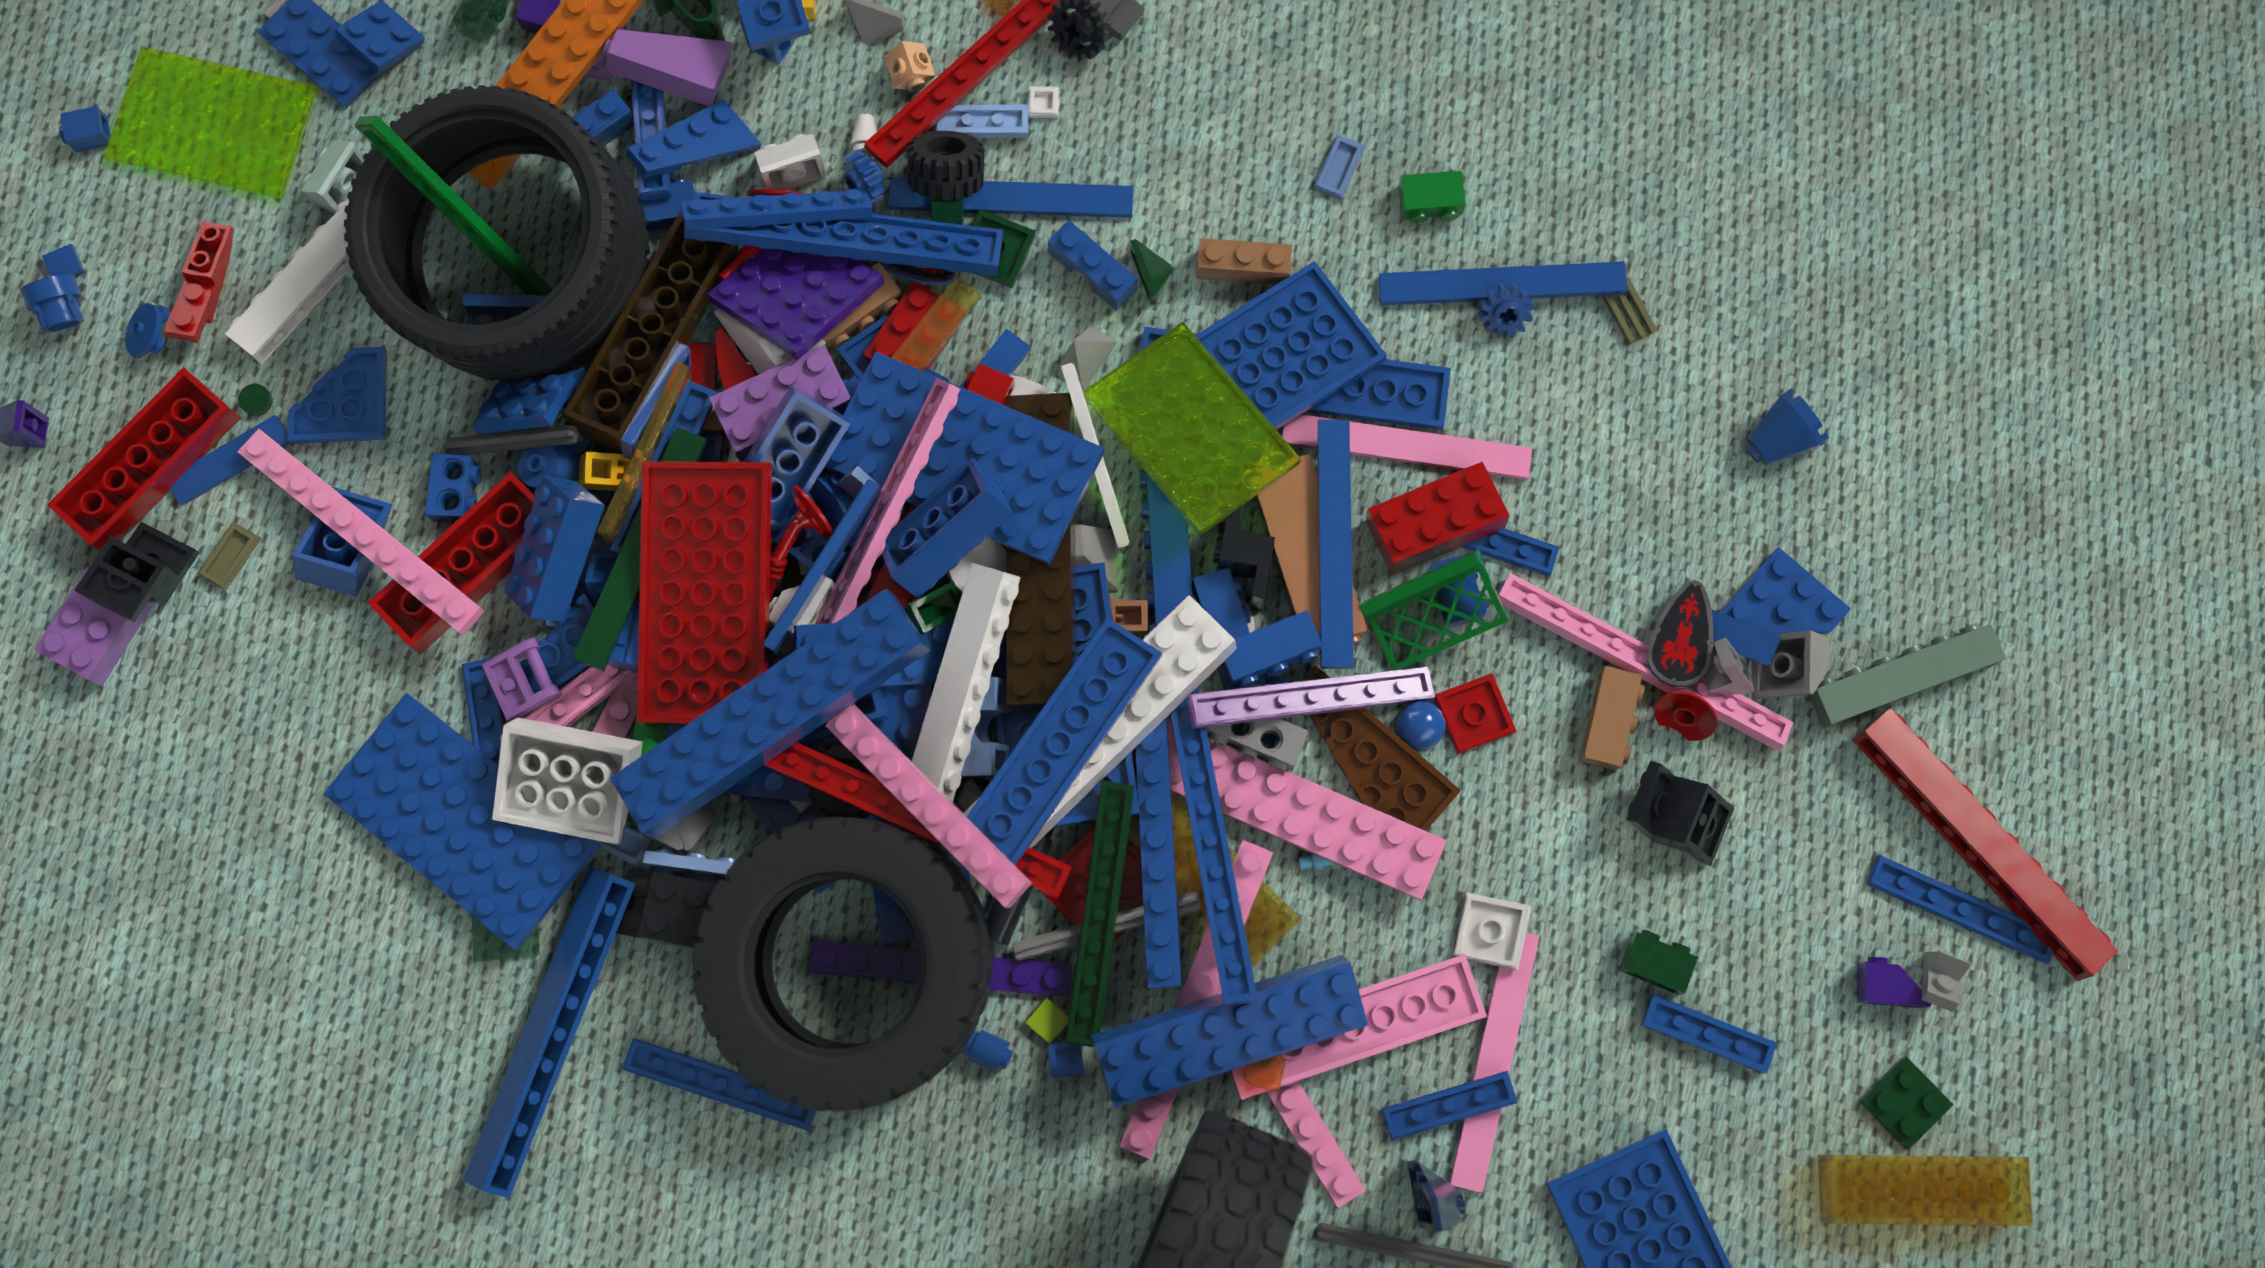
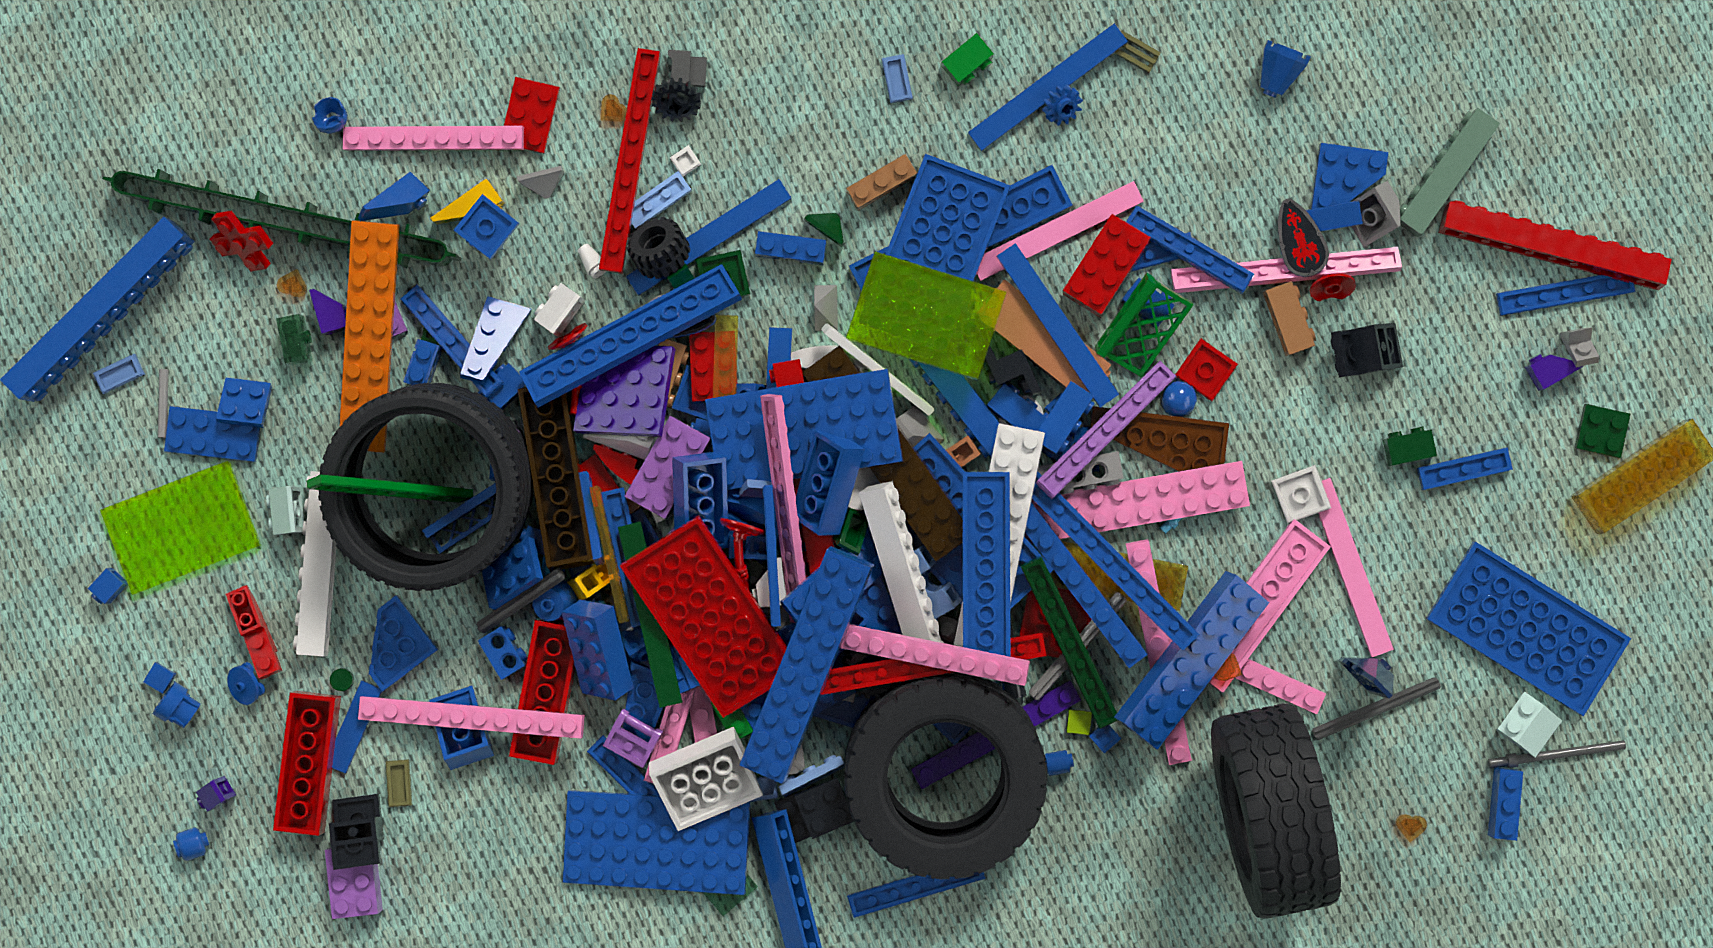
camera: 30 degrees left, 10 degrees up
medium lavender slope [602,29,733,107] -> none
blue plate [680,189,873,230] -> none
blue gear [843,150,885,204] -> none
light nougat brick [884,41,935,92] -> none
blue tile [1381,1071,1518,1141] -> none
light grey slope [1704,638,1755,694] -> none
none -> blue tile [1126,205,1255,294]

